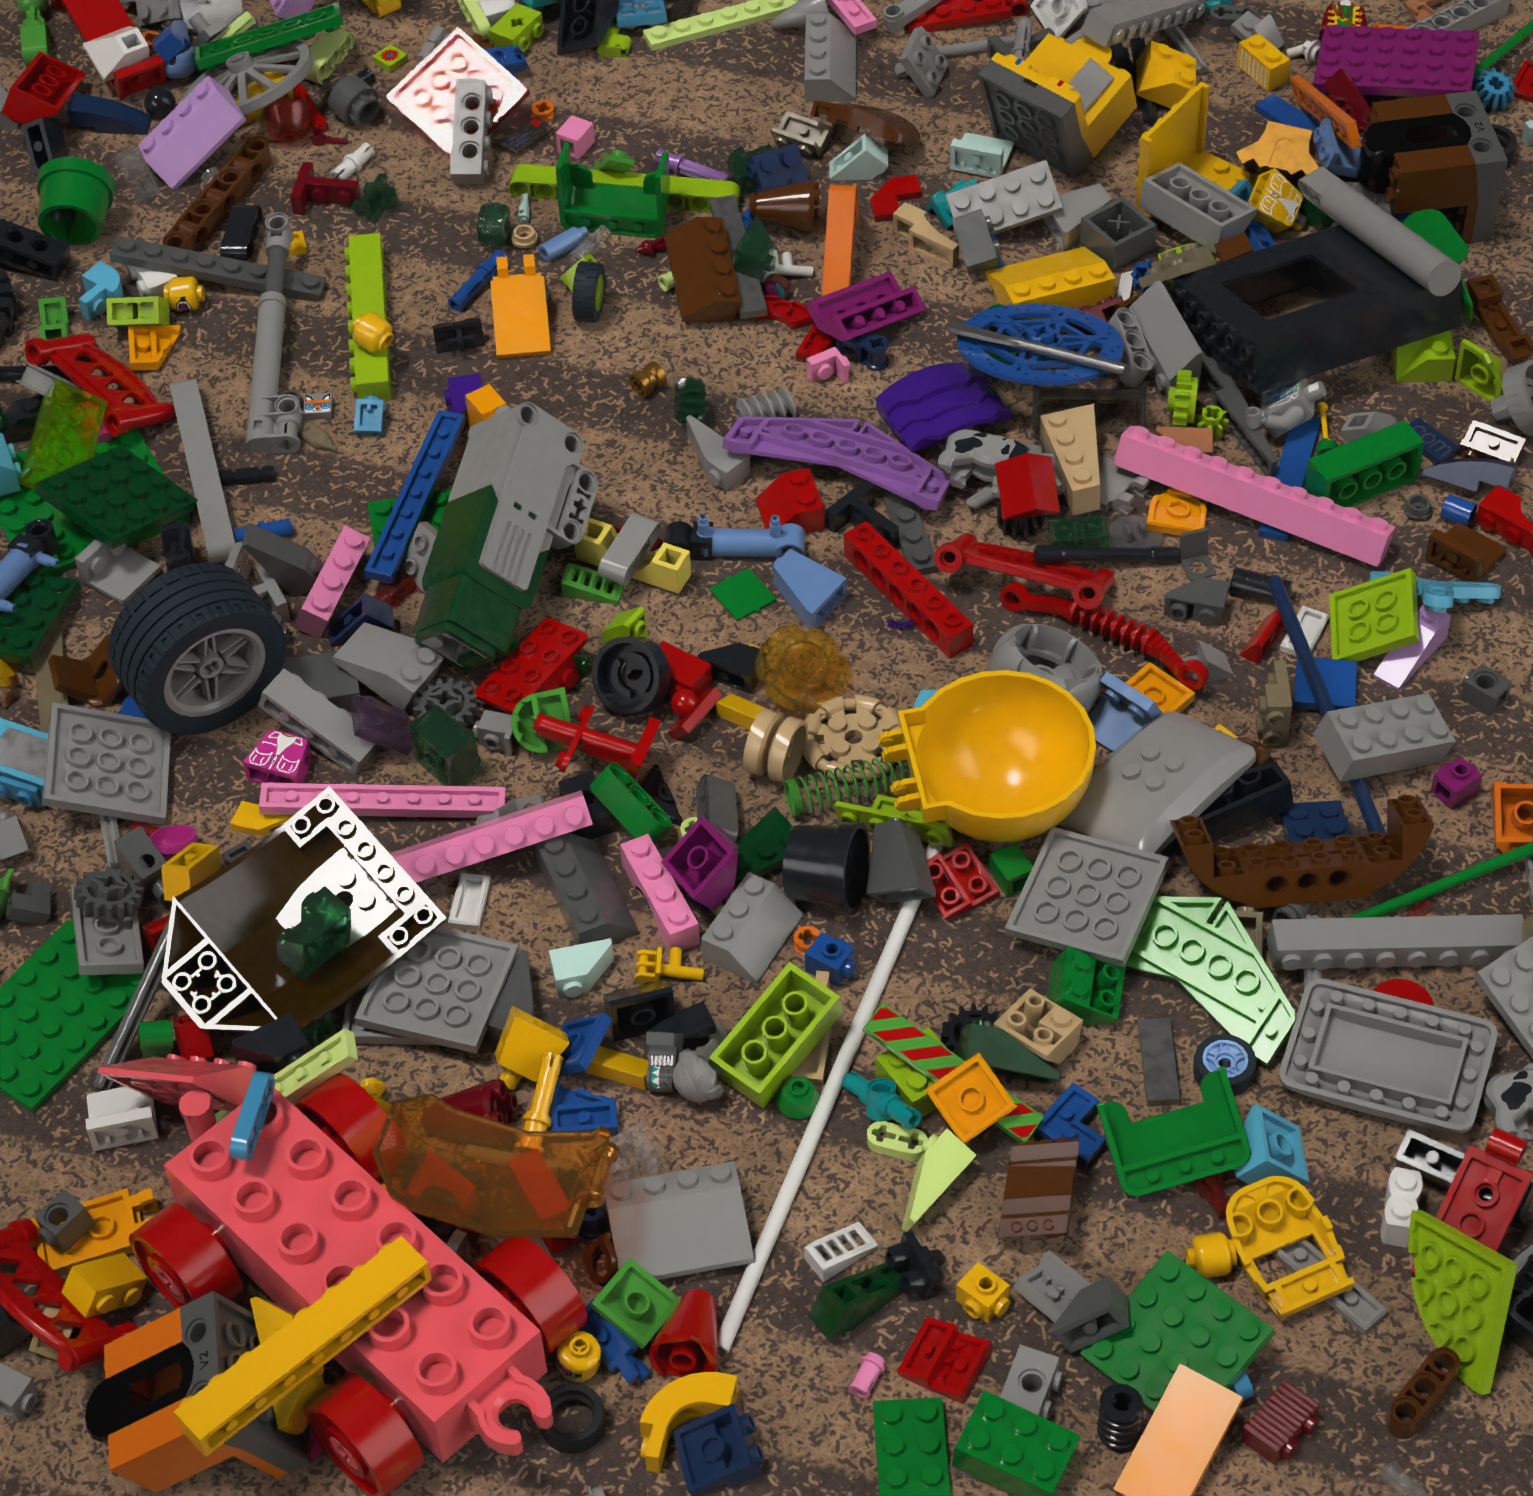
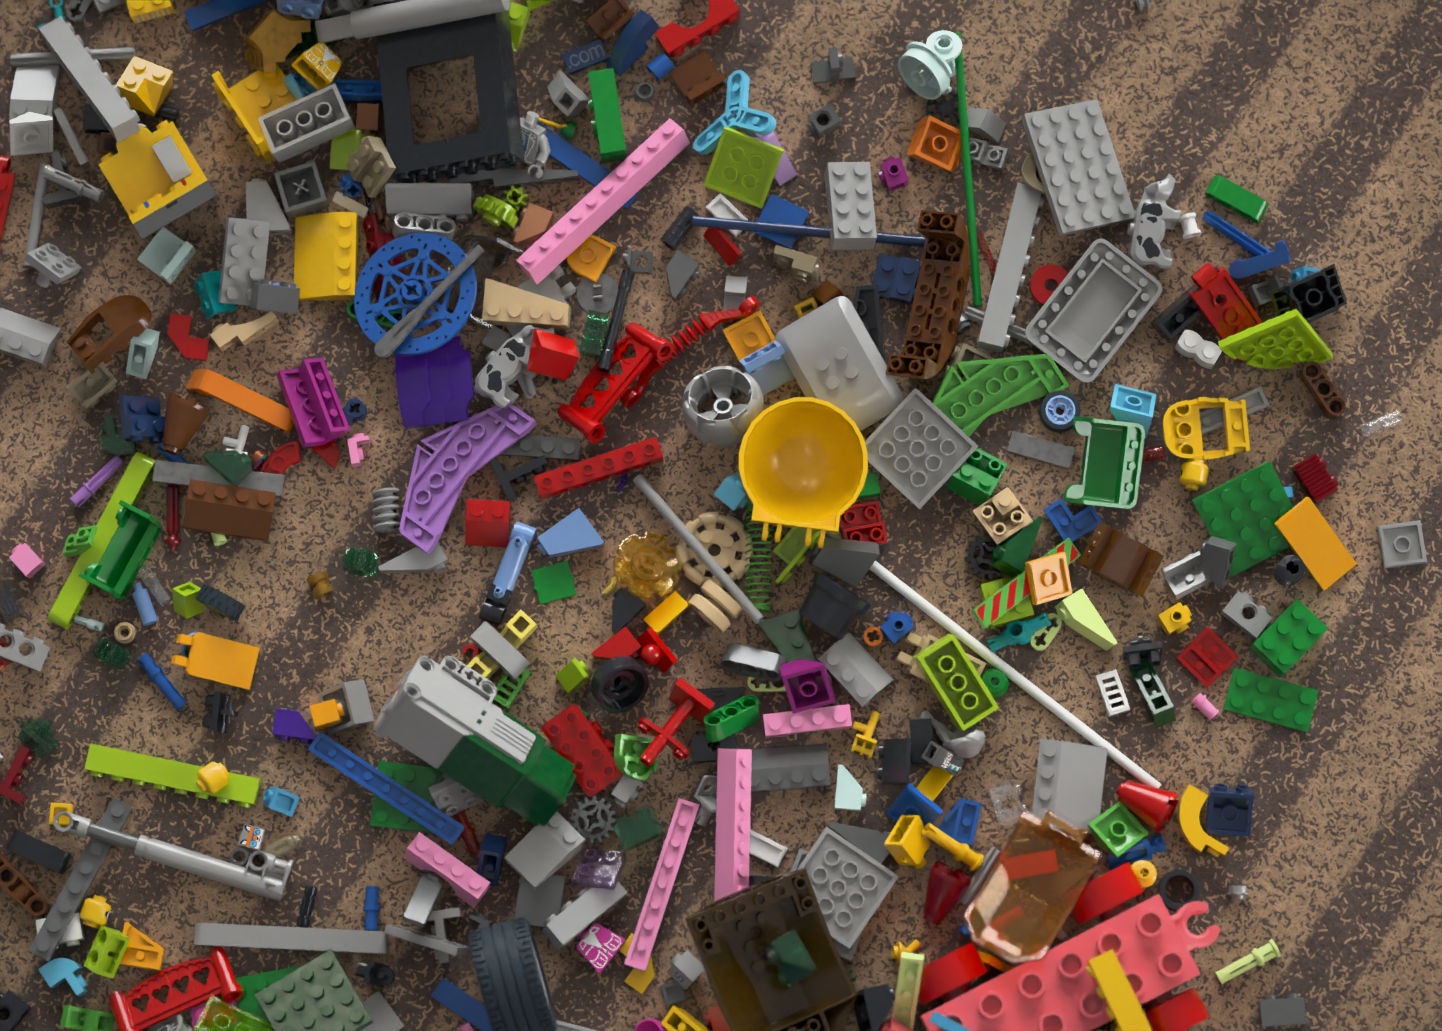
camera: 70 degrees left, 30 degrees up
none -> light grey piece [633,474,764,624]

